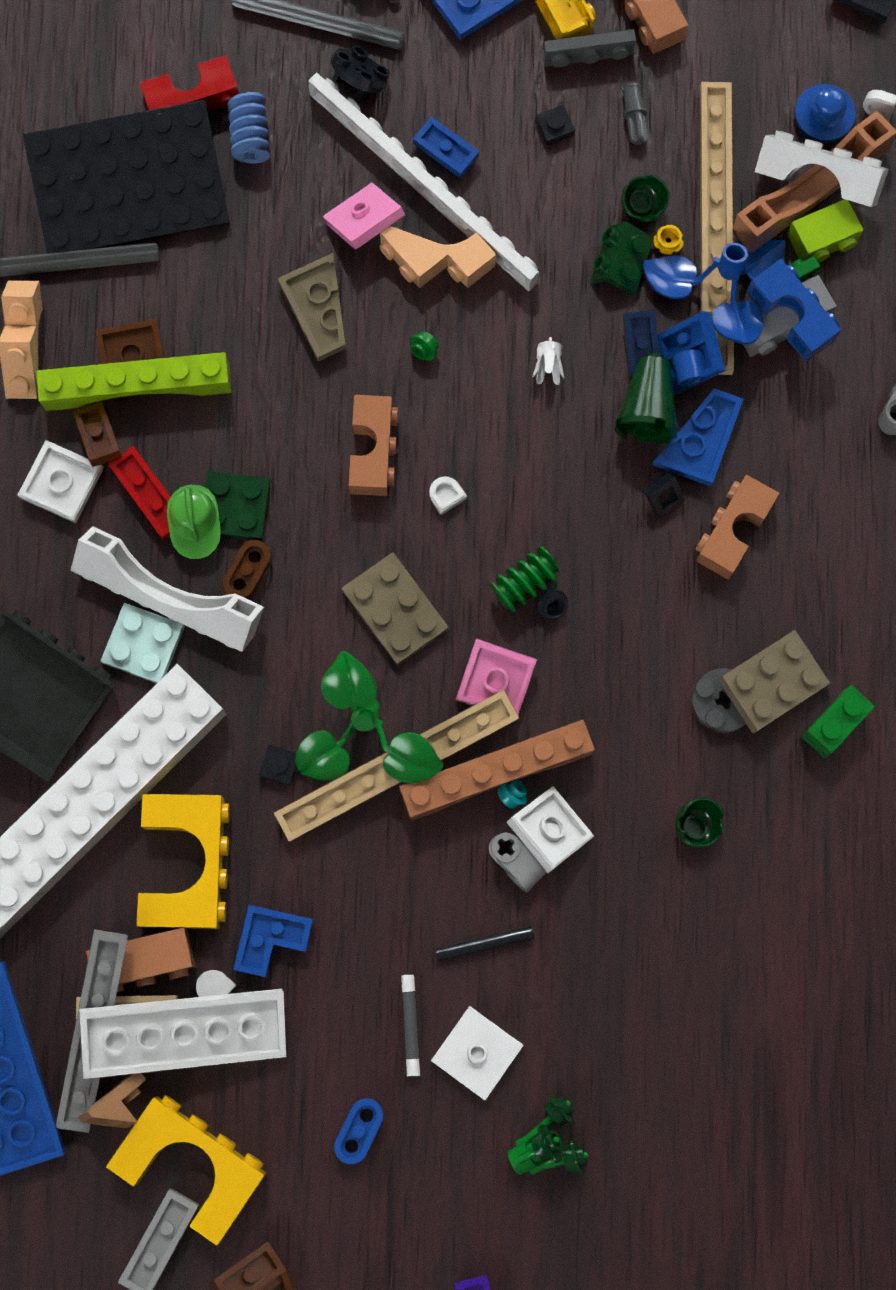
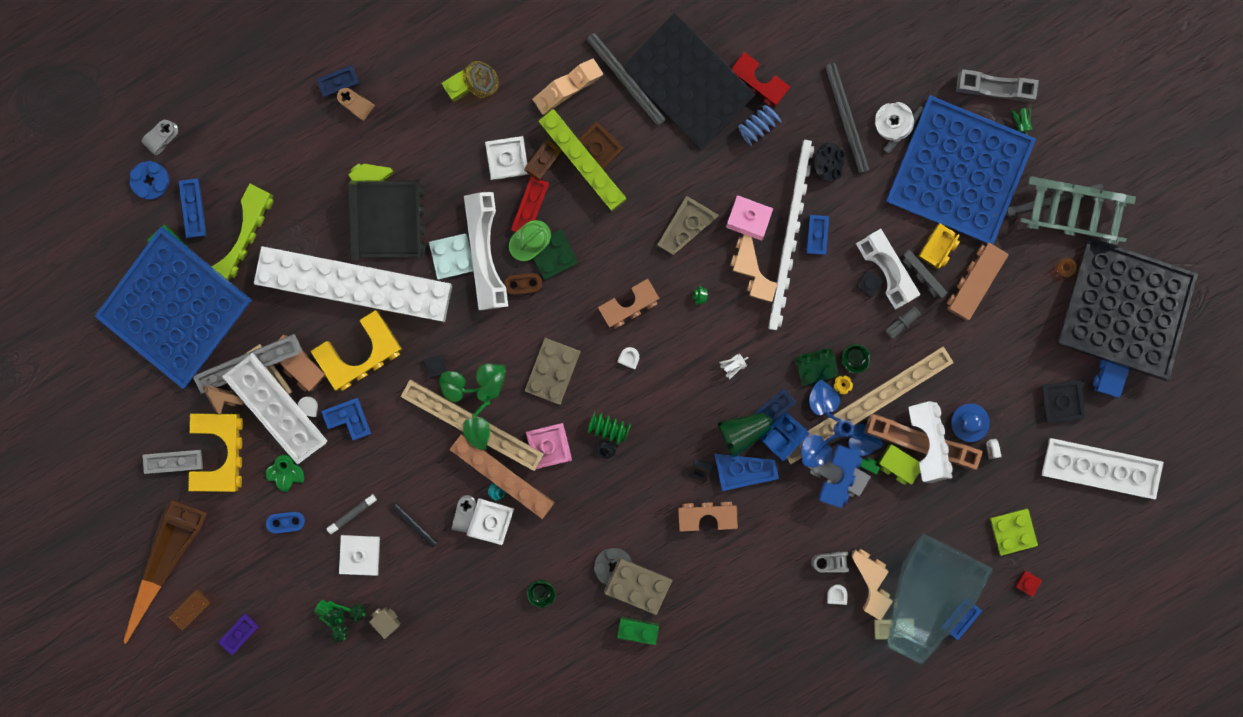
camera: 60 degrees right, 10 degrees up
none -> green plate [266,455,304,492]
none -> dark tan brick [369,607,401,639]
none -> white arch [856,229,920,309]

